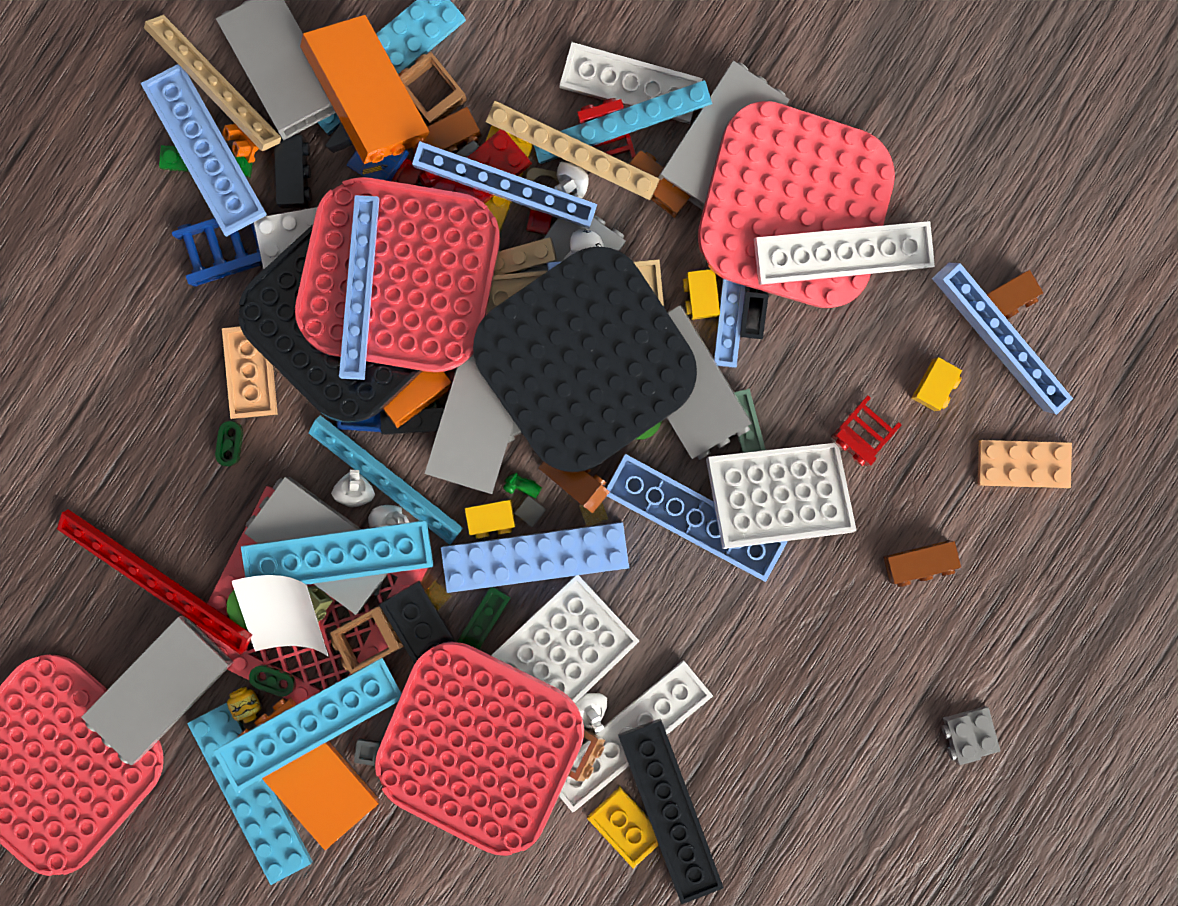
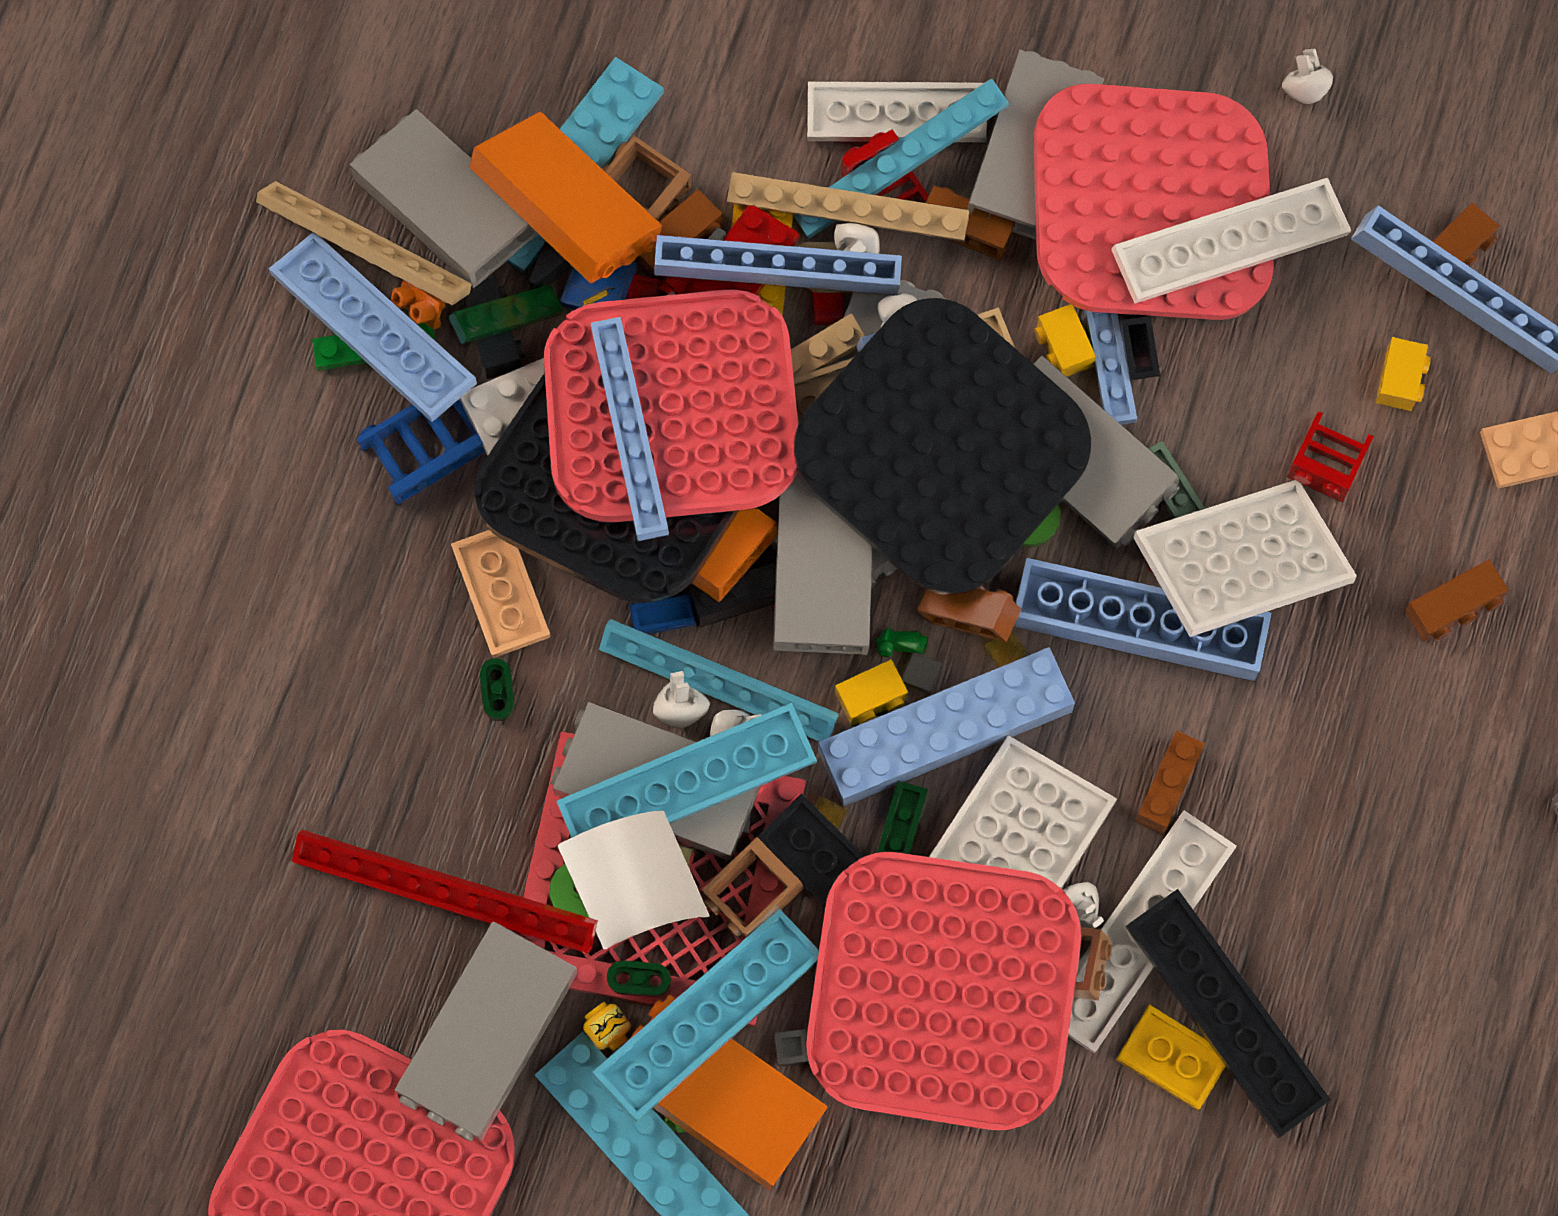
camera: 15 degrees left, 15 degrees down
none -> dark green plate [448,284,564,344]
none -> dark orange brick [1135,730,1205,835]
none -> white piece [1282,49,1333,104]

